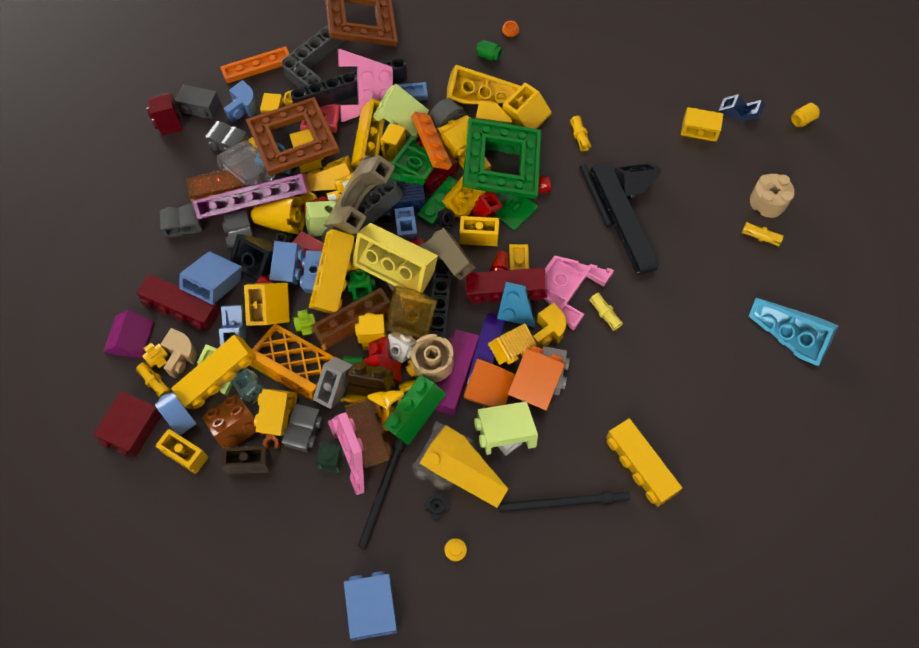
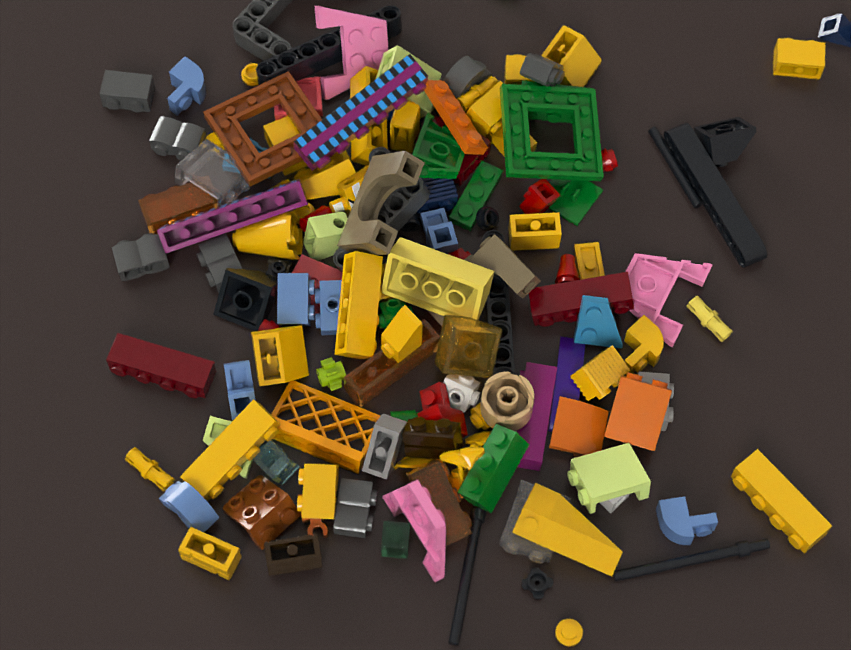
camera: 10 degrees left, 0 degrees up
dark red brick [93,391,162,457] -> none
magenta slope [103,310,155,358] -> none
yellow gear [142,343,168,368] -> none
dark red brick [146,92,183,136] -> none
tan brick [160,328,197,379] -> none
medium blue brick [179,251,242,305] -> none
orange plate [220,46,289,84] -> none
yellow brick [260,93,285,114] -> none
yellow brick [355,313,387,350] -> none
medium blue plate [398,82,428,101] -> none
yellow bracket [442,176,486,218] -> none
yellow wedge [447,65,521,104] -> none
yellow pin [570,116,591,151] -> none
none -> brick [294,54,428,171]
none -> yellow slope [381,305,422,363]
none -> dark grey brick [520,53,565,87]
none -> medium blue brick [656,497,718,545]

